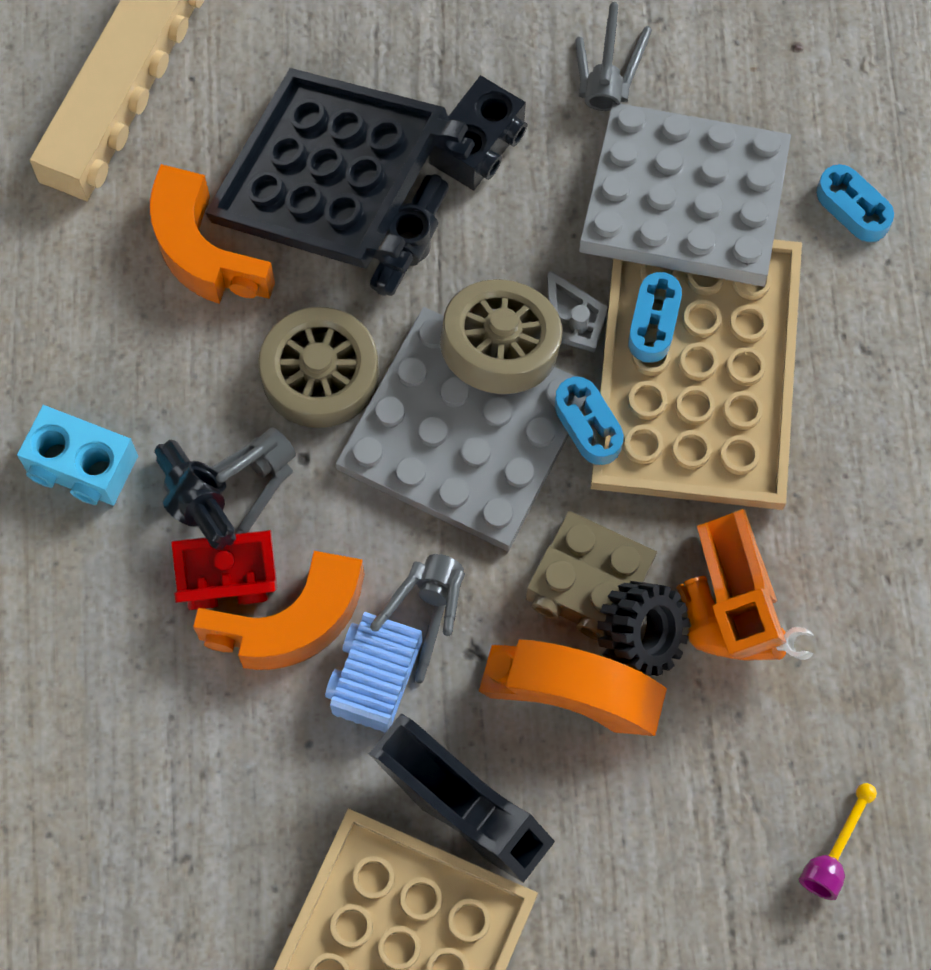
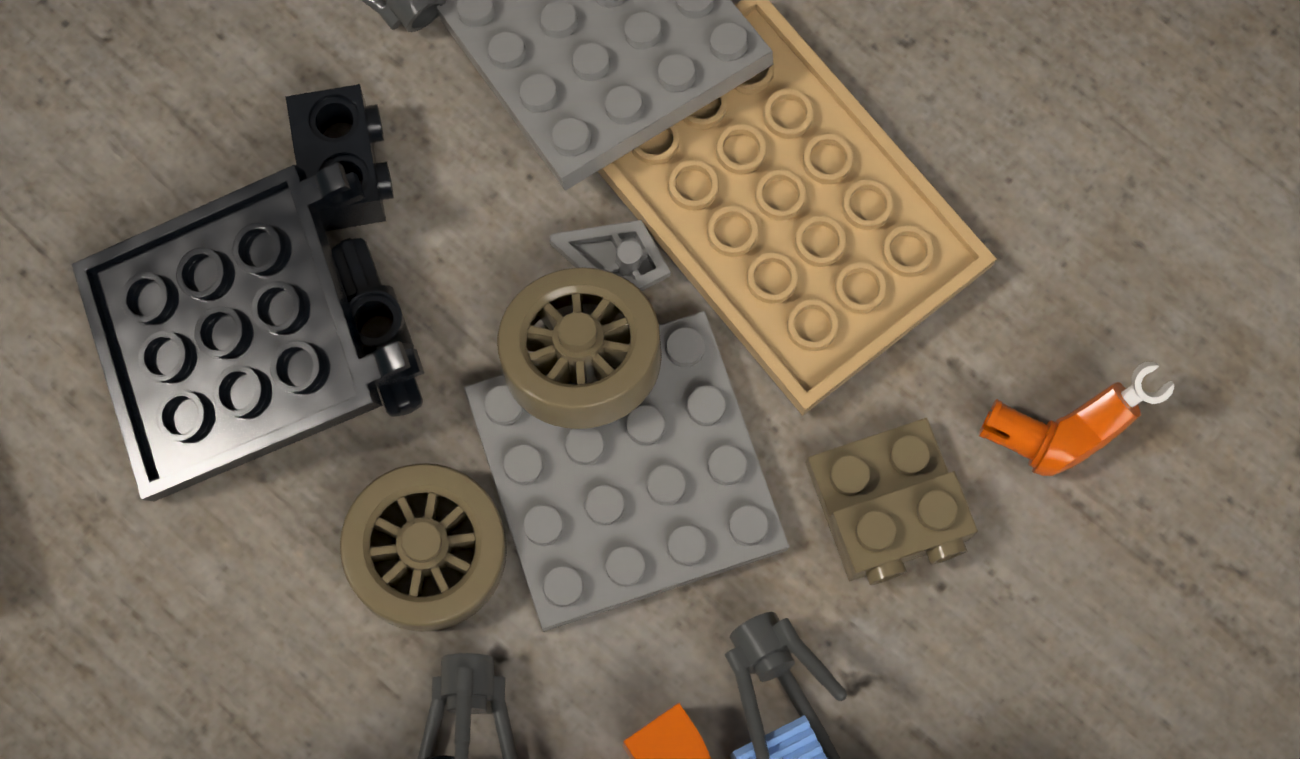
camera: 50 degrees left, 5 degrees up
orange arch [150,164,275,304] -> none
orange arch [479,639,667,736] -> none
dark azure beam [554,376,624,465] -> none
black tyre [597,581,690,676] -> none
dark azure beam [628,272,682,363] -> none
orange arch [697,509,786,660] -> none

